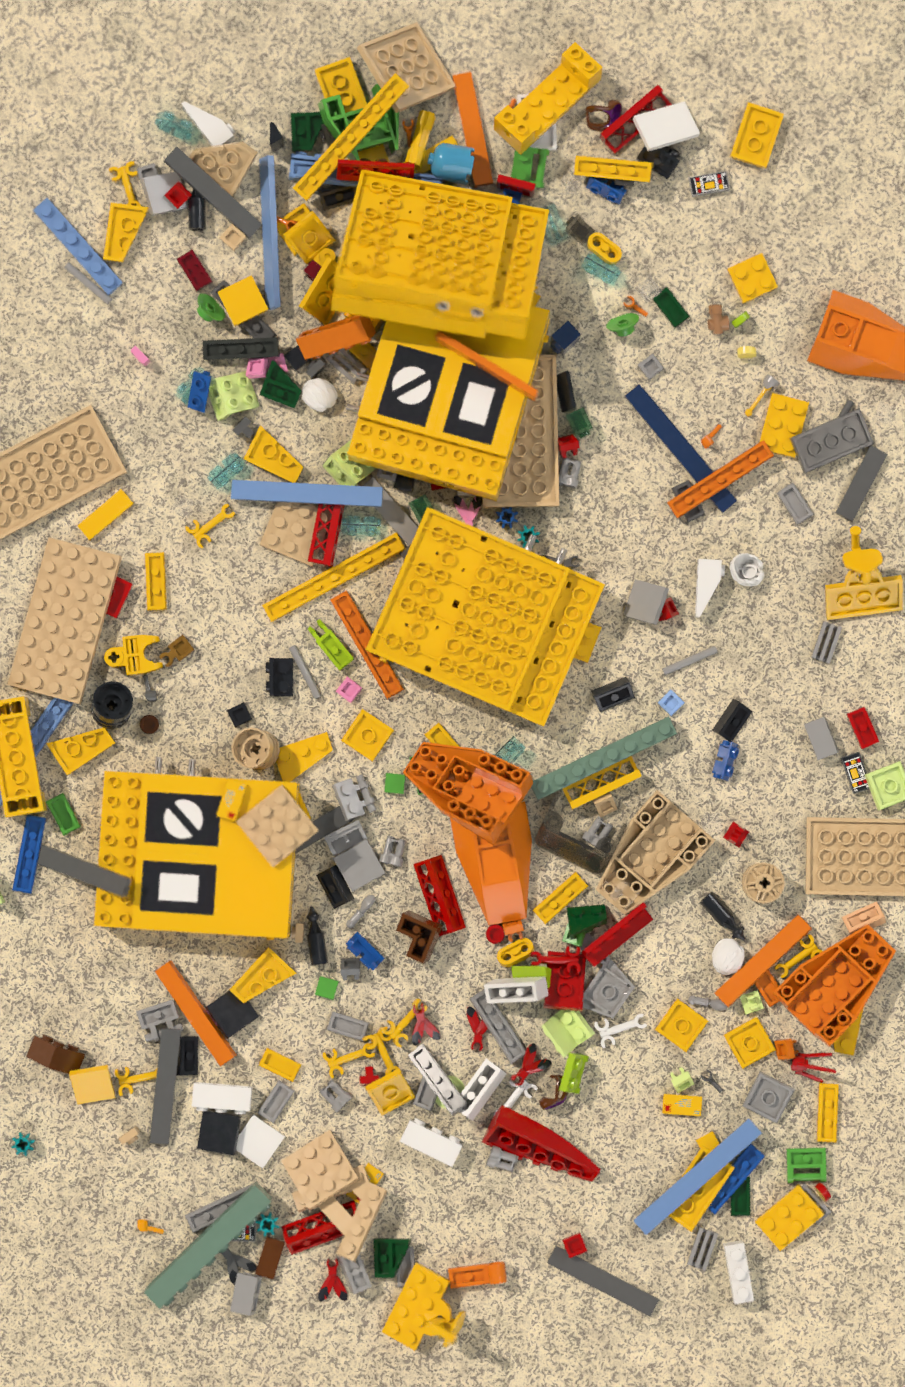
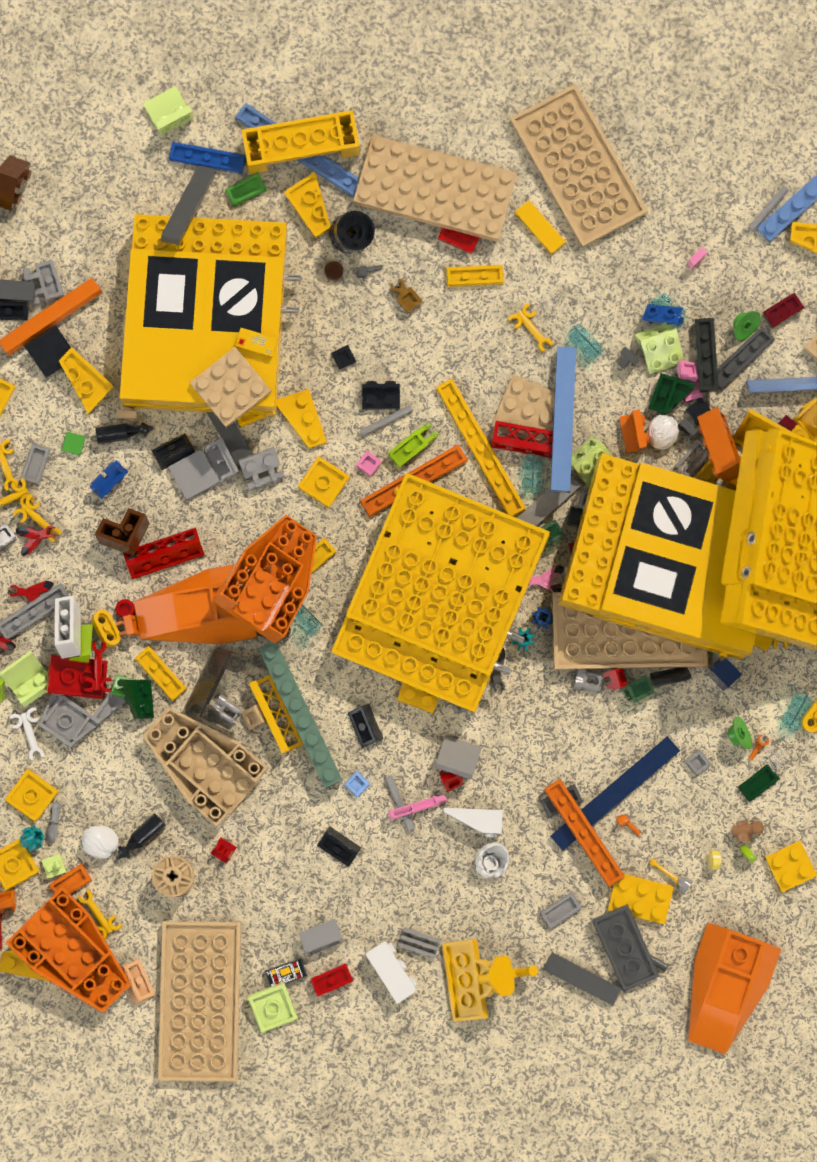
camera: 85 degrees right, 5 degrees down
yellow piece [104,635,163,676] -> none
yellow tile [218,275,269,327] -> none
tan wheel [231,727,280,770] -> none
yellow wing [244,425,304,483] -> none
dark grey tile [340,958,360,980] -> none
light grey piece [346,895,375,929] -> none
light grey piece [379,836,406,867] -> none
bright green tile [384,773,405,794] -> none
orange tile [435,331,538,401] -> none
red fence [581,902,653,968] -> none
blue hinge [712,740,739,781] -> none
orange tile [715,915,812,1008] -> none
none -> teal gear [20,826,45,851]
none -> white brick [365,941,418,1004]
none -> bright pink piece [388,795,447,820]
none -> orange bracket [619,409,649,454]

